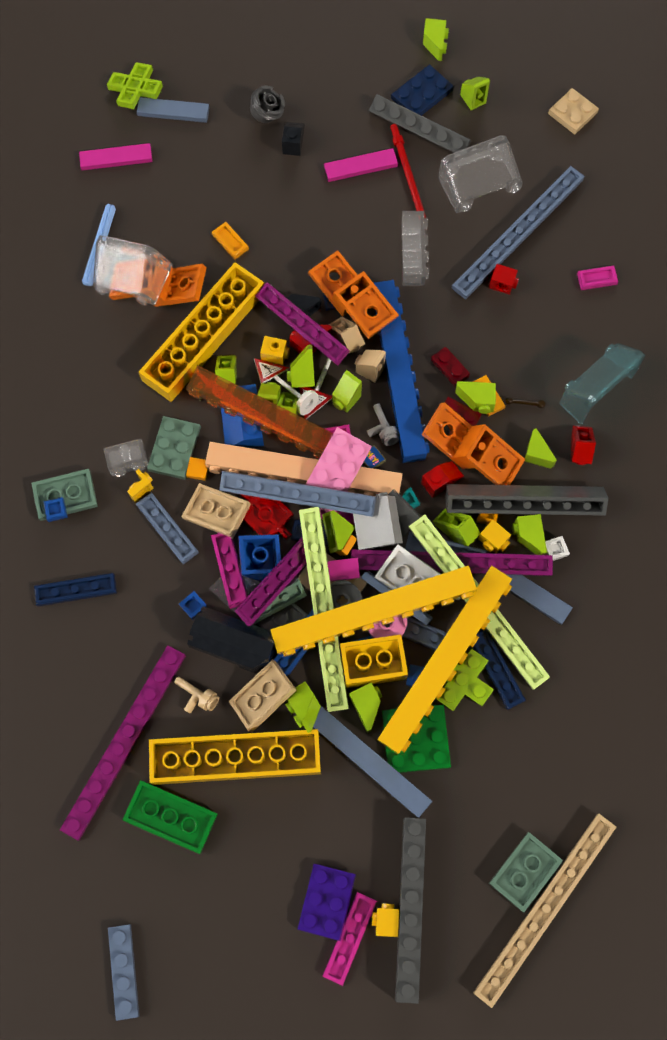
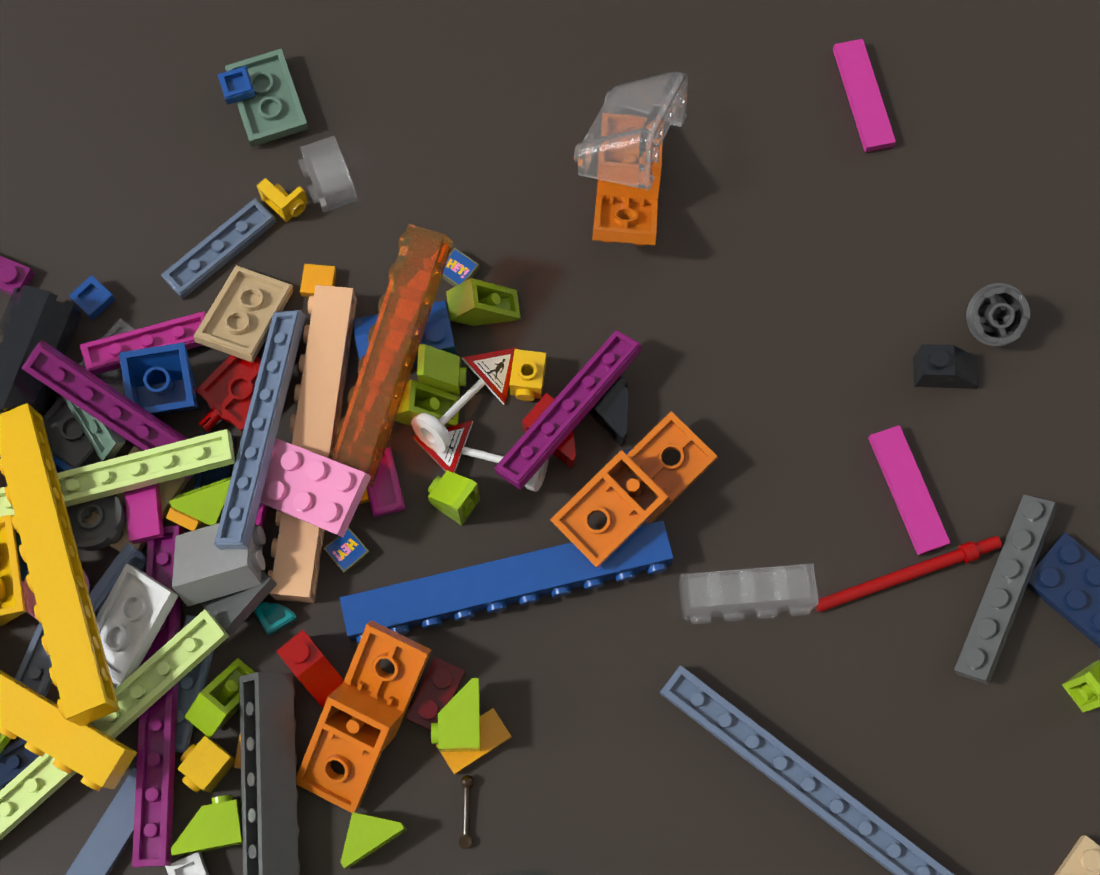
camera: 85 degrees right, 0 degrees up
dark blue tile [34,573,117,606] -> none
light blue axle [82,204,116,286] -> none
lime plate [107,62,163,109] -> none
sand blue tile [137,97,210,123] -> none
yellow brick [139,262,264,402] -> none
sand green plate [147,416,201,480] -> none
light orange tile [212,222,249,260] -> none
lime slope [287,344,315,388] -> none
tan slope [328,317,365,353] -> none
tan slope [355,350,386,383] -> none
light grey piece [366,404,400,446] -> none
dark red plate [431,346,470,387] -> none
clear windscreen [438,135,523,213] -> none
red brick [489,264,519,295] -> none

